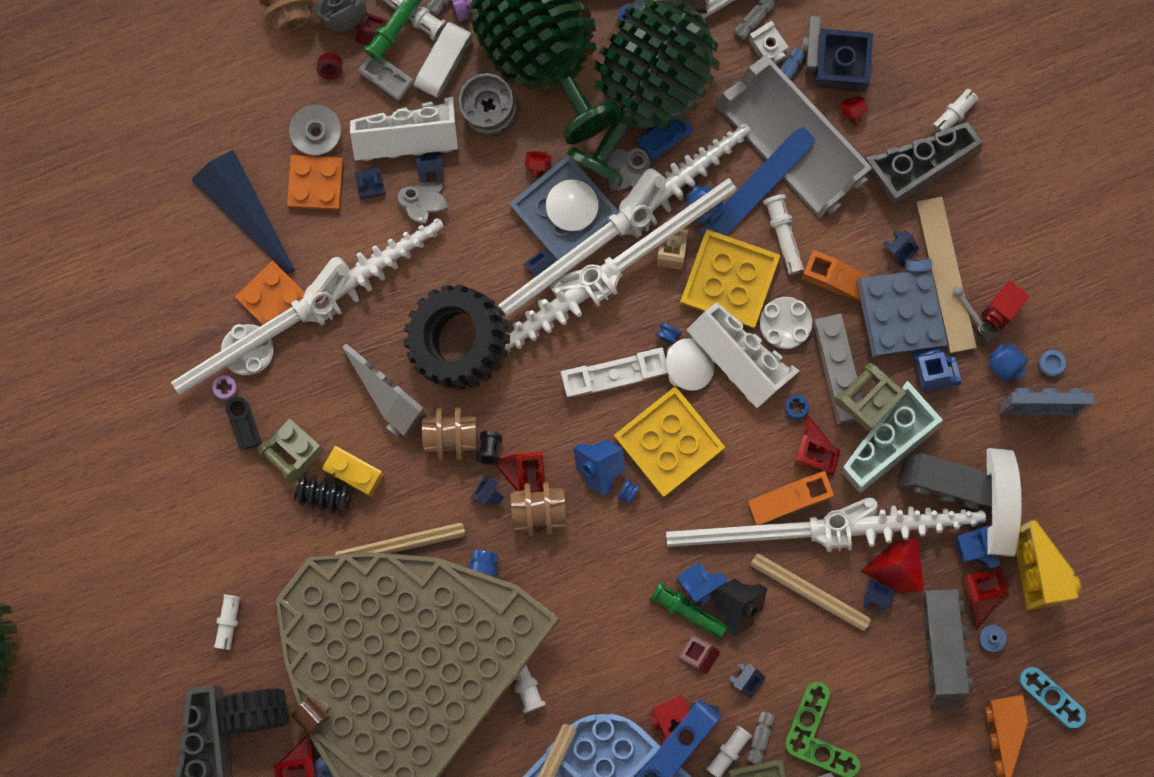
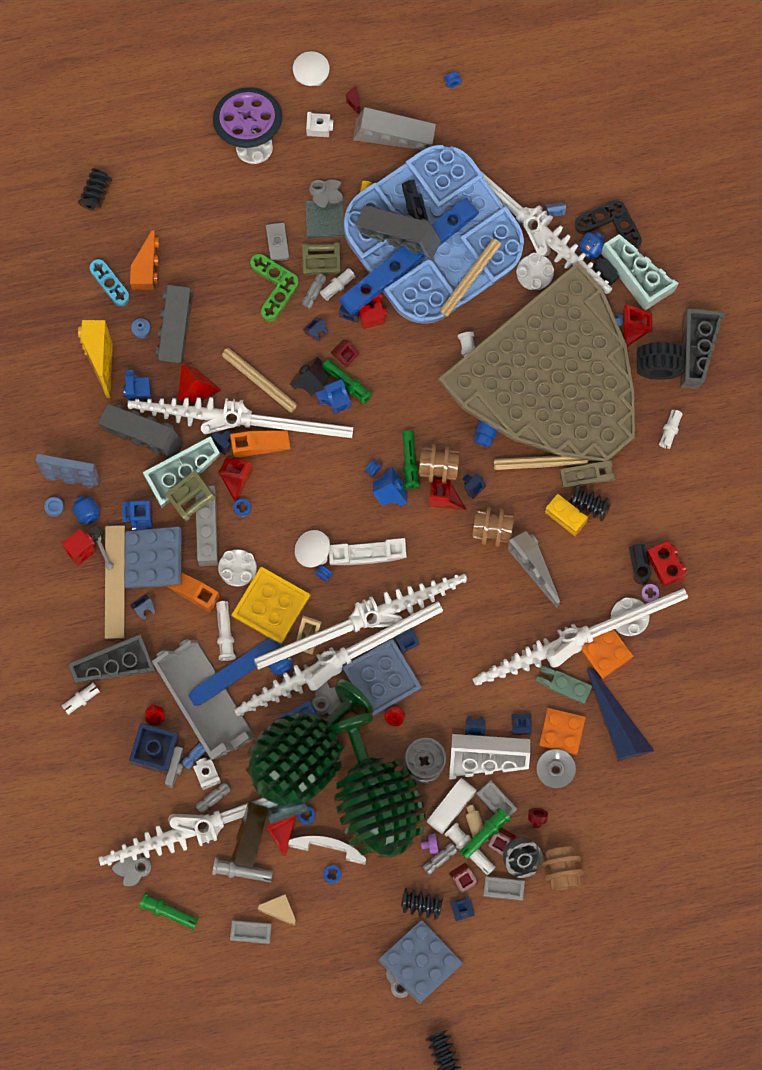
camera: 170 degrees left, 5 degrees down
olive plate [257,418,325,483] -> none
reddish brown brick [291,698,330,737] -> none
light grey plate [398,181,448,224] -> none
black tyre [404,285,510,390] -> none
black bush [476,431,503,465] -> none
white dish [546,180,598,232] -> none
yellow plate [614,386,725,498] -> none
white wedge [687,303,799,408] -> none
dark blue tile [863,579,895,615] -> none
medium blue tile [905,257,932,272] -> none
red slope [961,568,1009,630] -> none
white slope [987,448,1021,557] -> none
none -> dark blue tile [212,430,231,456]
none -> green pin [402,430,420,489]
none -> tan cylinder [465,805,489,843]
none -> sand green hinge [535,666,592,704]
none -> dark tan plate [560,461,616,489]
none -> red brick [647,540,686,588]

